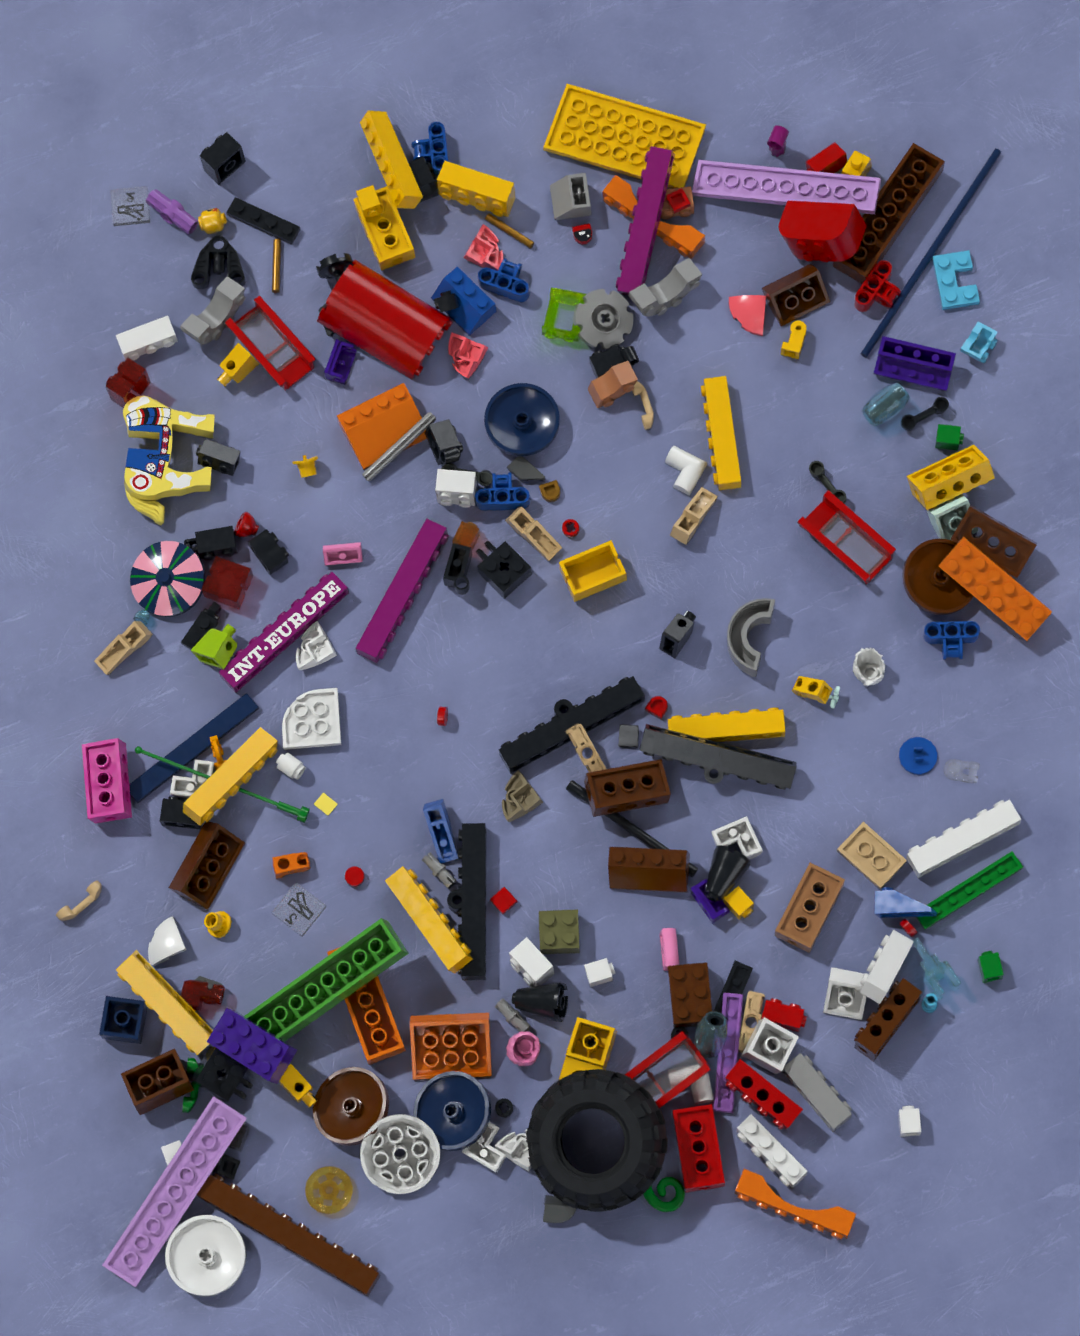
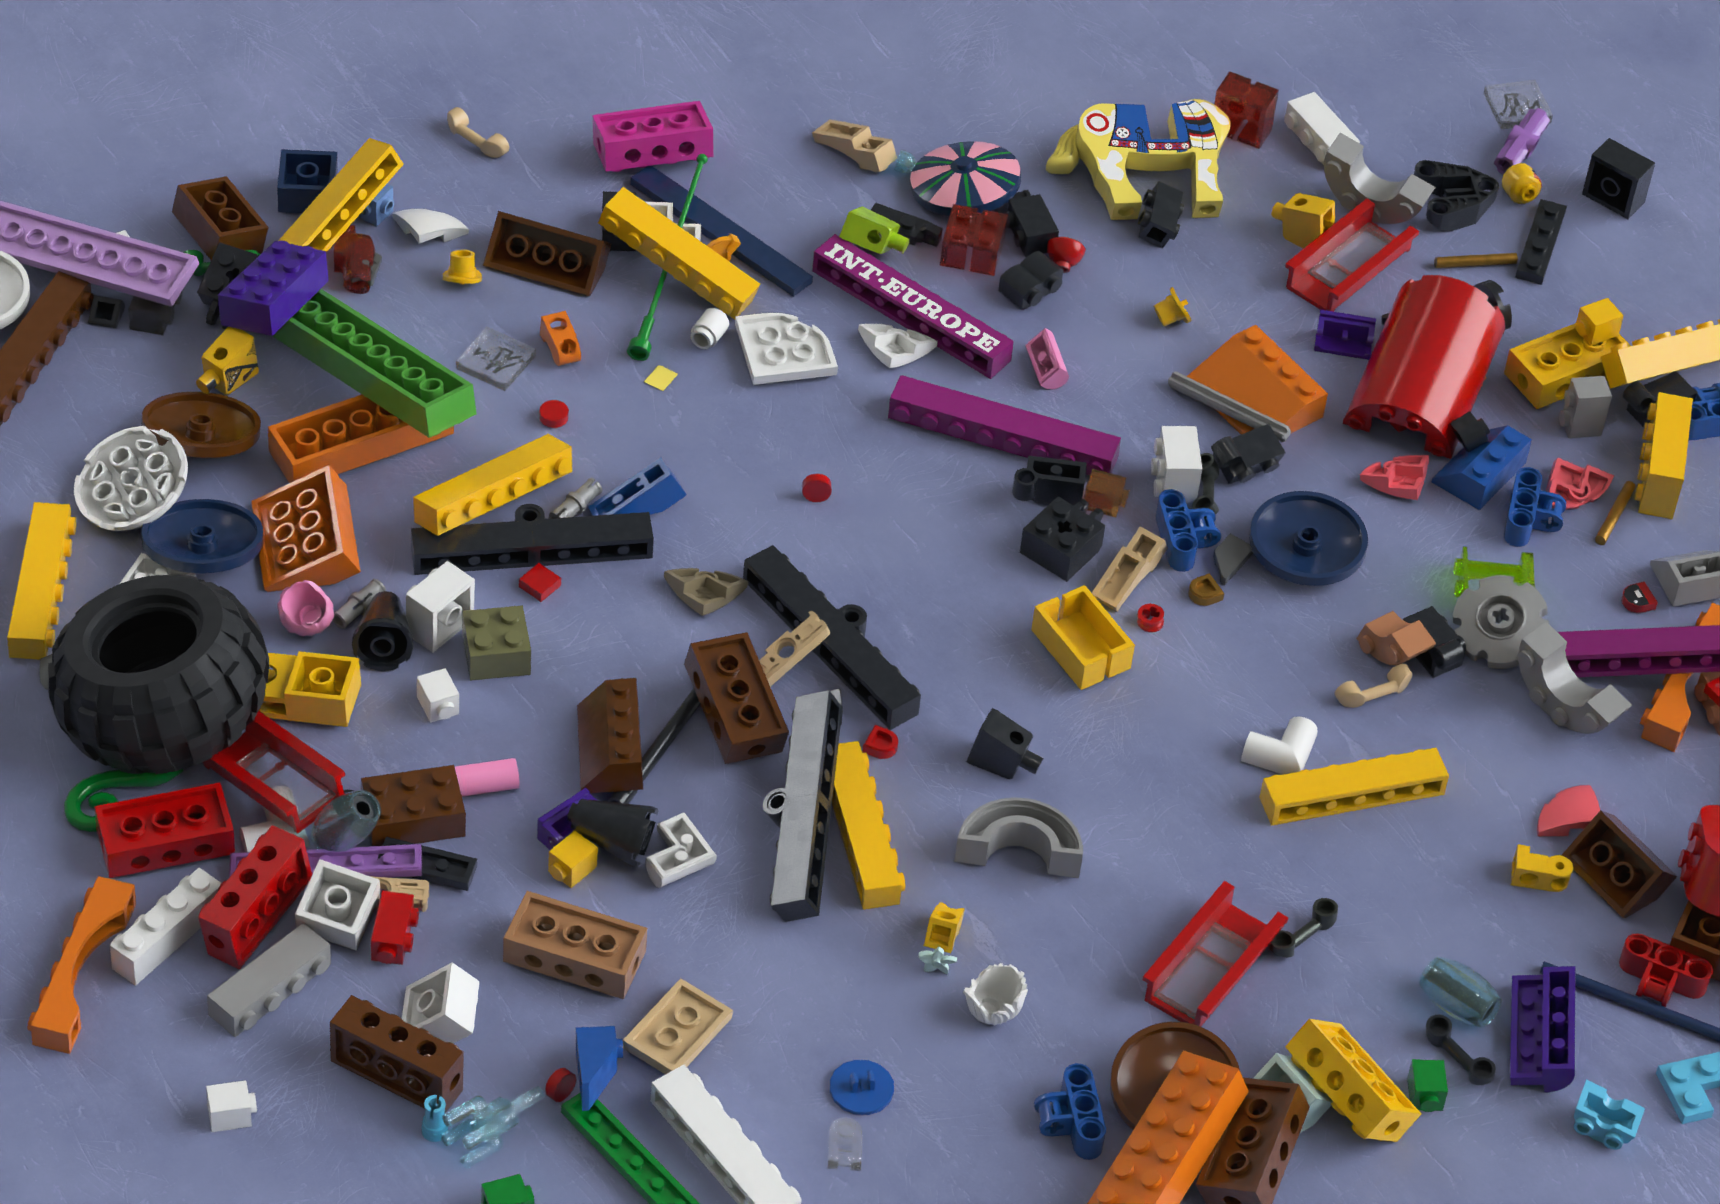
camera: 70 degrees right, 25 degrees down
clear yellow plate [305,1166,353,1214] -> none
tan slope [670,487,718,545] -> none
white brick [859,930,914,1004] -> none
none -> yellow brick [7,502,76,660]
none -> light grey brick [1559,376,1612,438]

